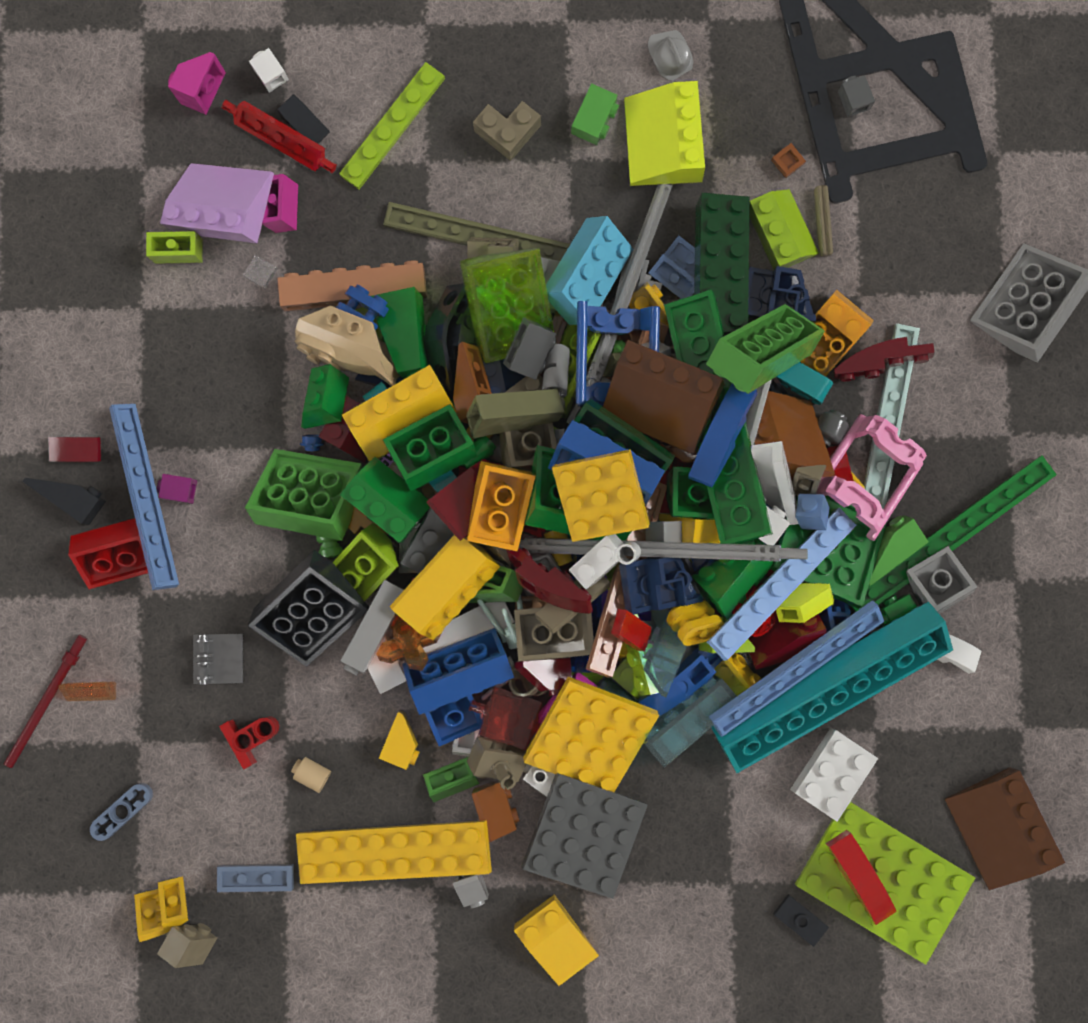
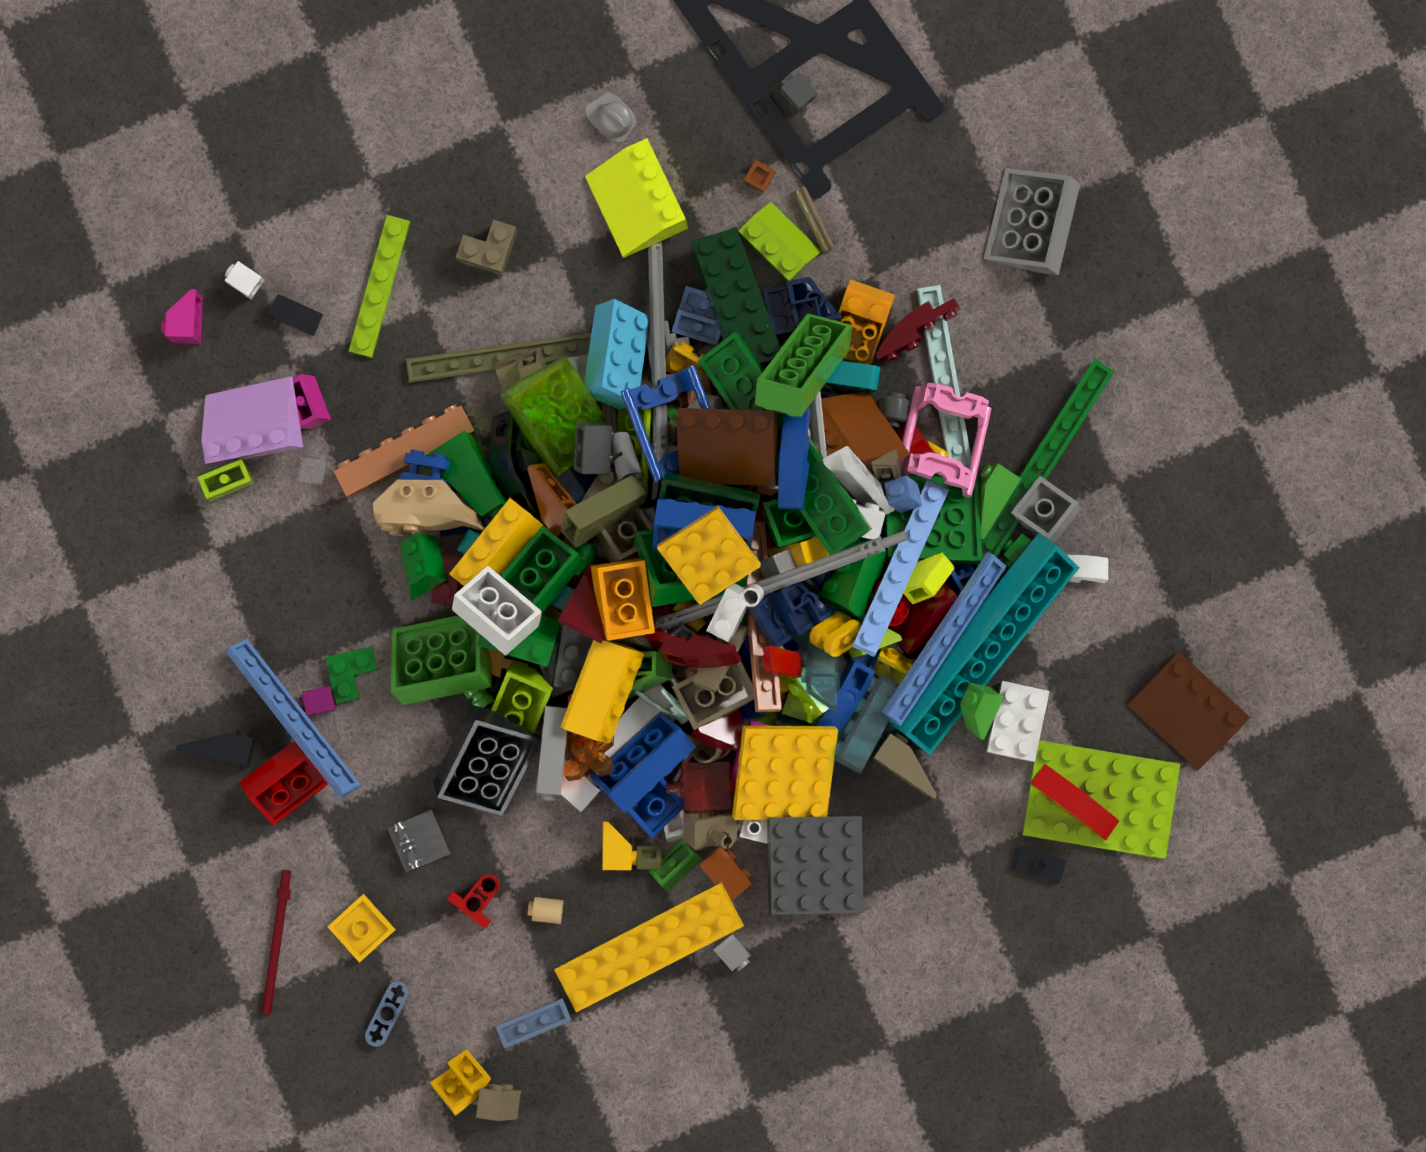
camera: 25 degrees left, 0 degrees up
dark red slope [48,437,101,462] -> none
clear orange slope [59,681,116,701] -> none
red plate [221,100,337,173] -> none
blue plate [300,434,324,451] -> none
yellow slope [514,894,599,986] -> none
bright green brick [571,83,619,145] -> none
none -> green plate [325,646,378,704]
none -> yellow plate [327,894,396,963]
none -> white brick [452,566,542,656]
none -> olive plate [637,846,661,870]
none -> dark tan slope [872,733,937,799]
none -> bright green slope [960,683,1004,740]

